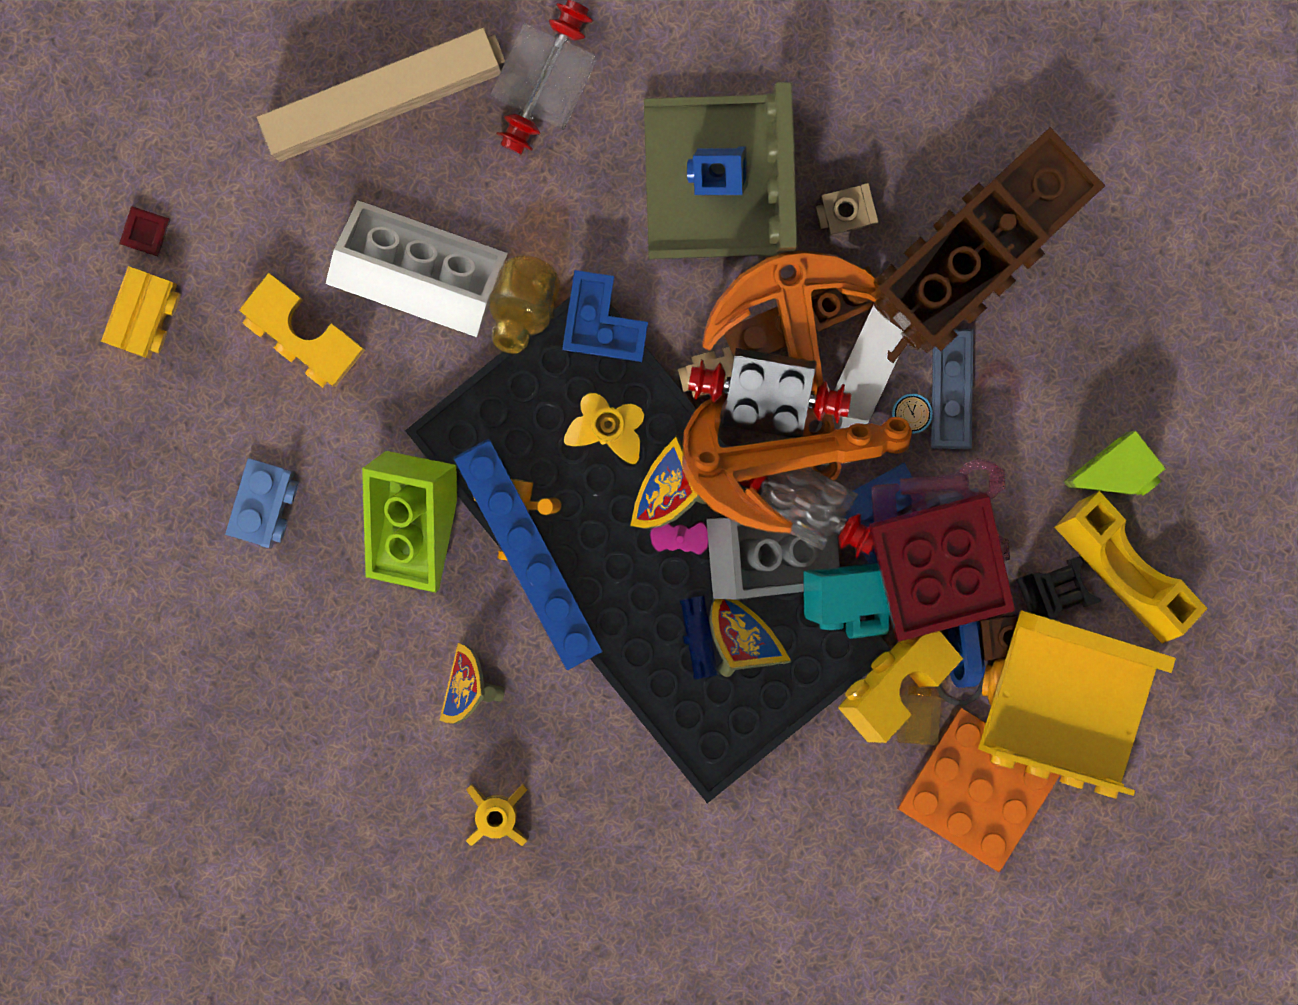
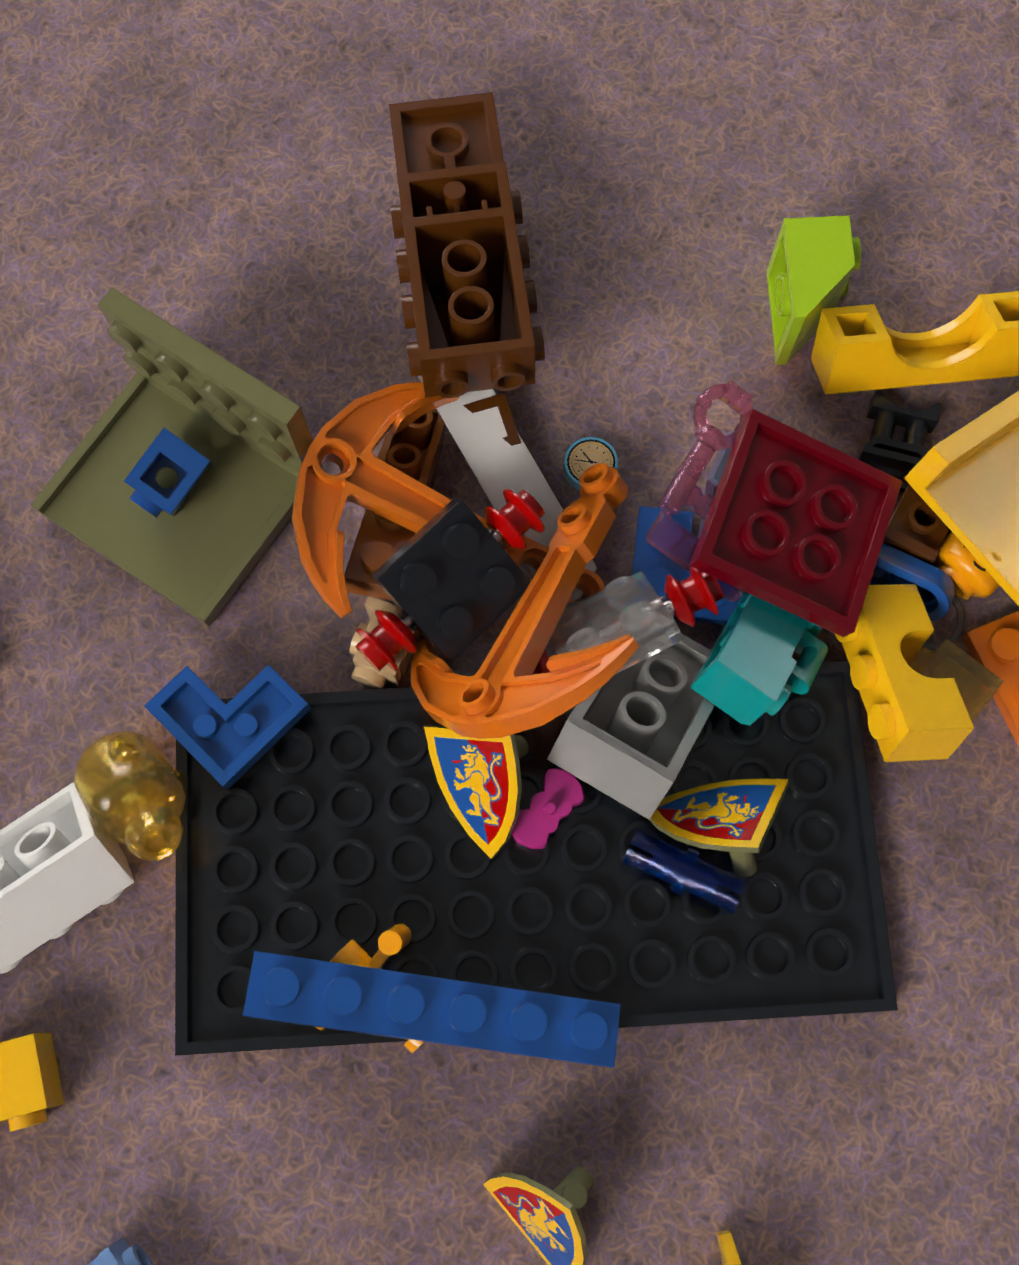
camera: 55 degrees left, 15 degrees down
lime slope [362,451,457,593] -> none
yellow animal [564,393,644,464] -> none
tan brick [815,183,878,236] -> none
sand blue tile [931,329,973,449] -> none

